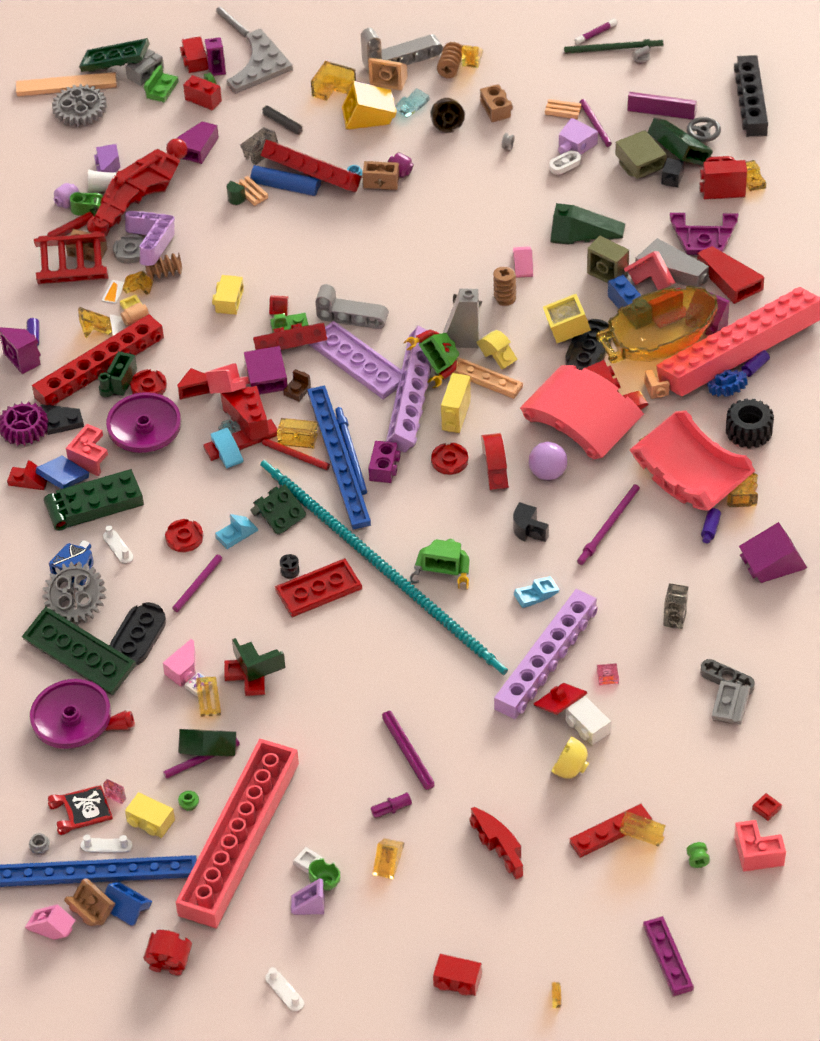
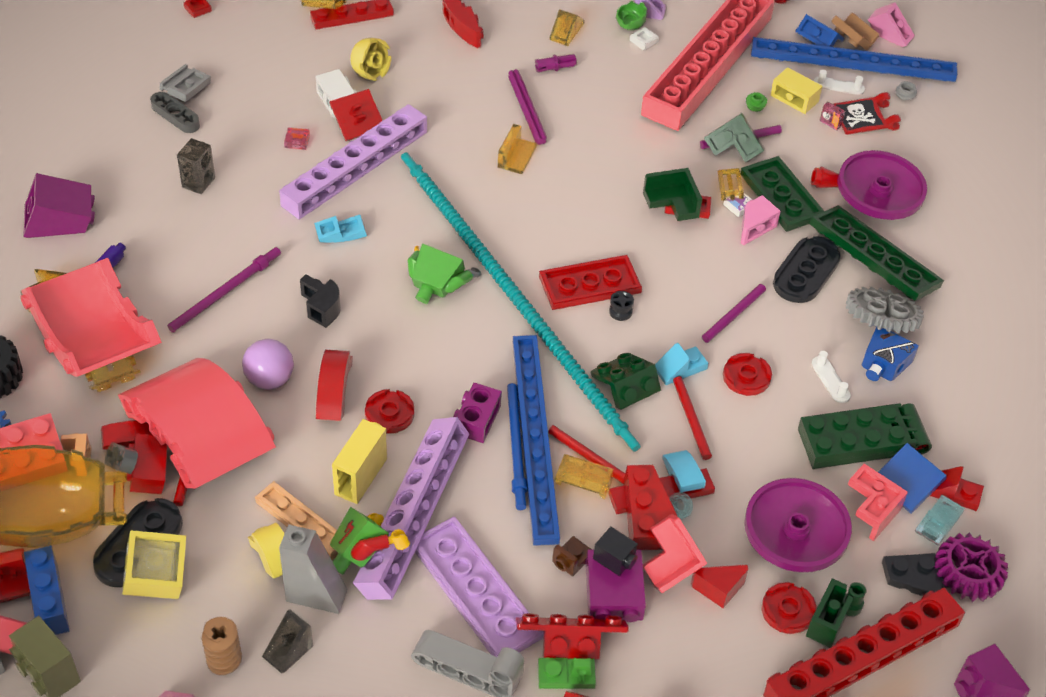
camera: 175 degrees left, 0 degrees up
none -> dark grey beam [105,442,138,474]
none -> clear yellow panel [498,124,537,174]
none -> black brick [593,526,638,576]
none -> red bar [673,376,712,460]
none -> dark green plate [740,156,824,232]
none -> clear light blue slope [915,495,965,545]

